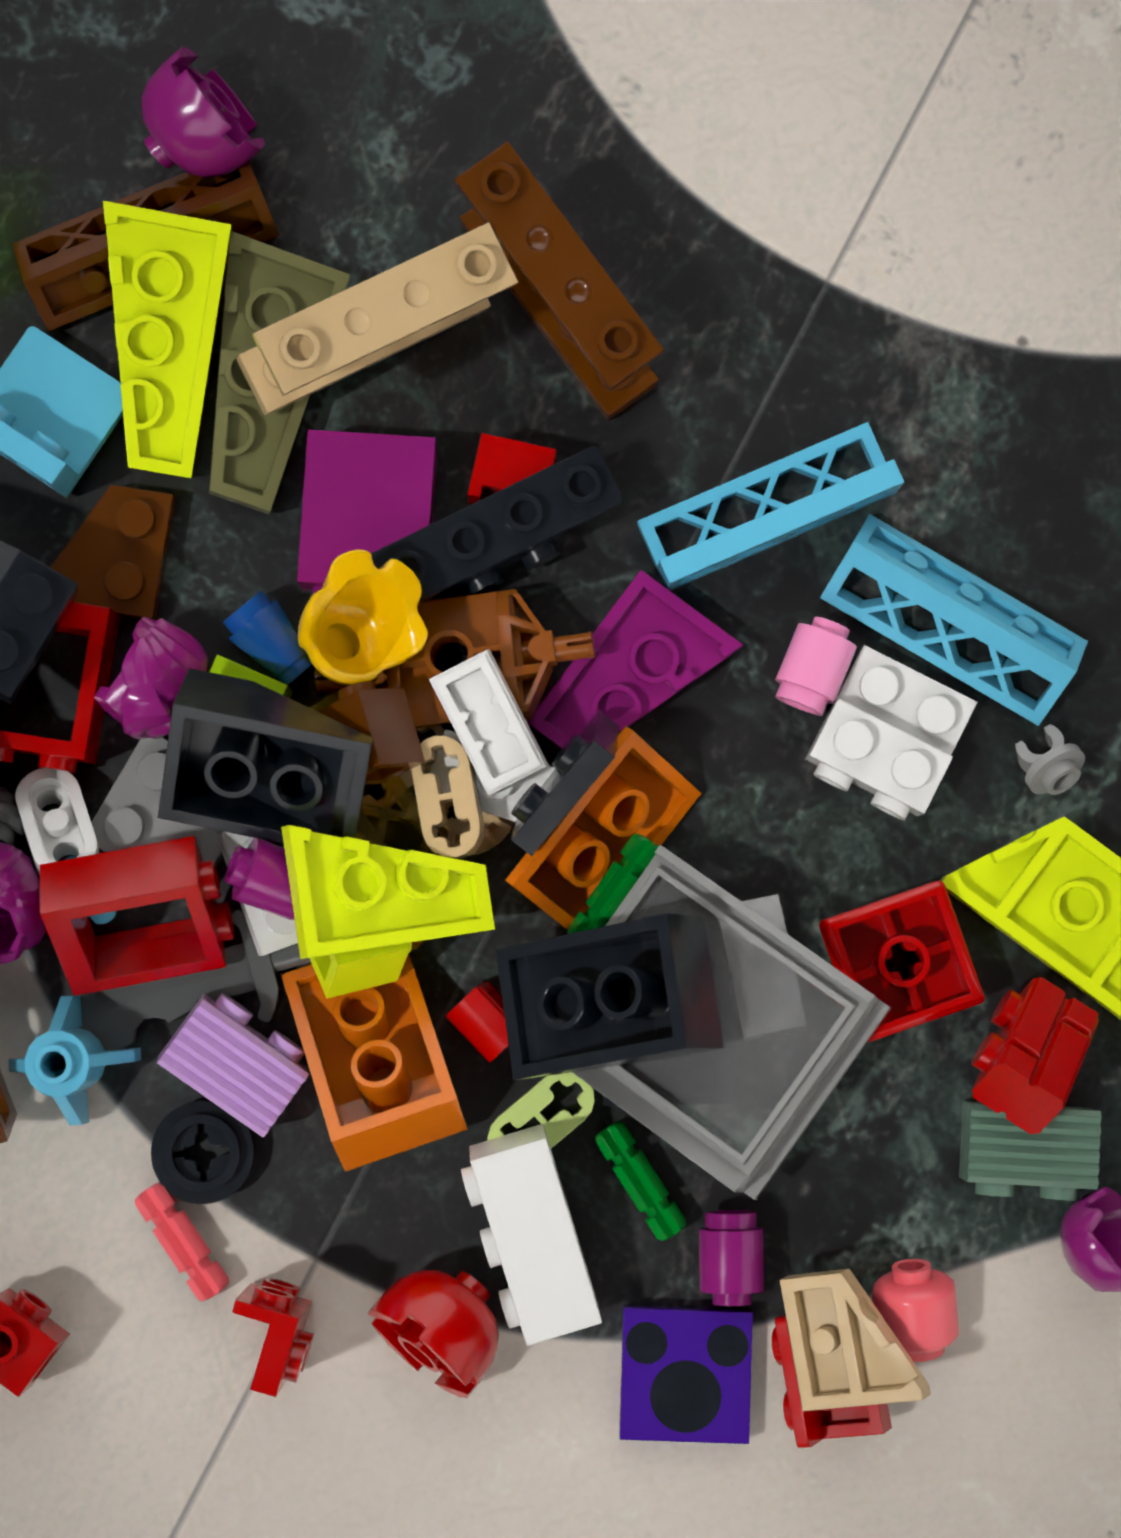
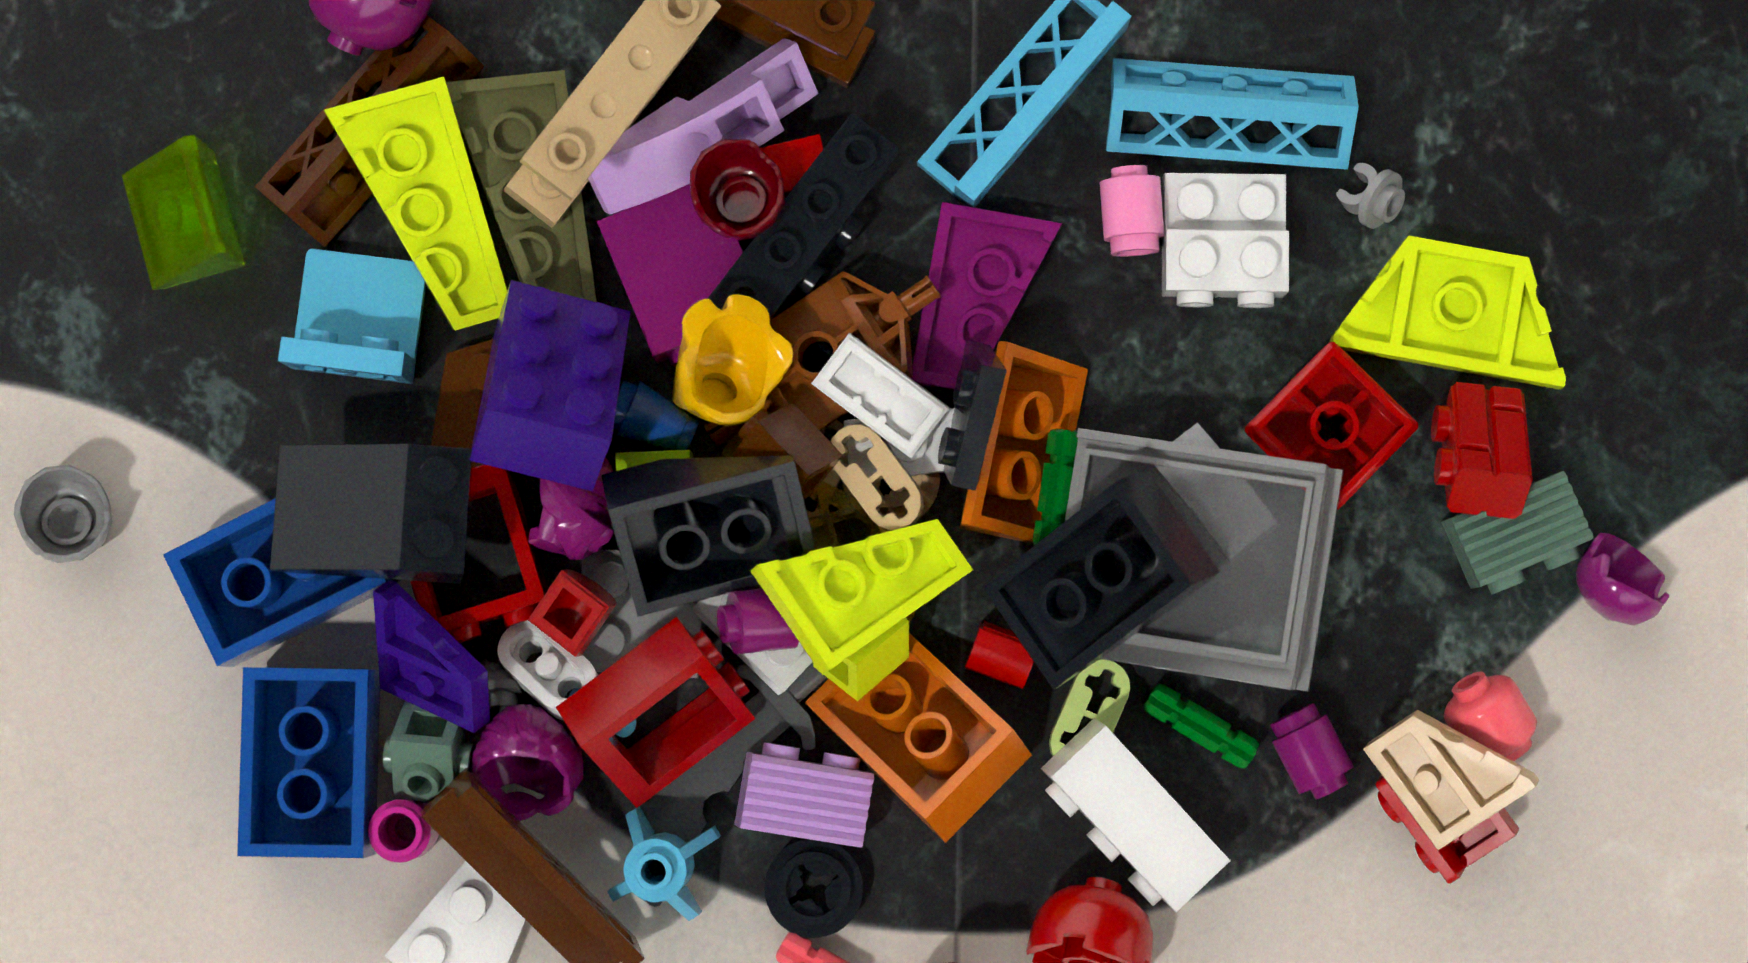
camera: 25 degrees left, 0 degrees up
dark purple tile [619,1305,753,1444] -> none
none -> dark purple brick [469,280,631,491]
none -> red brick [528,569,617,657]
none -> lavender slope [588,38,818,214]
none -> dark red hair [690,139,785,240]

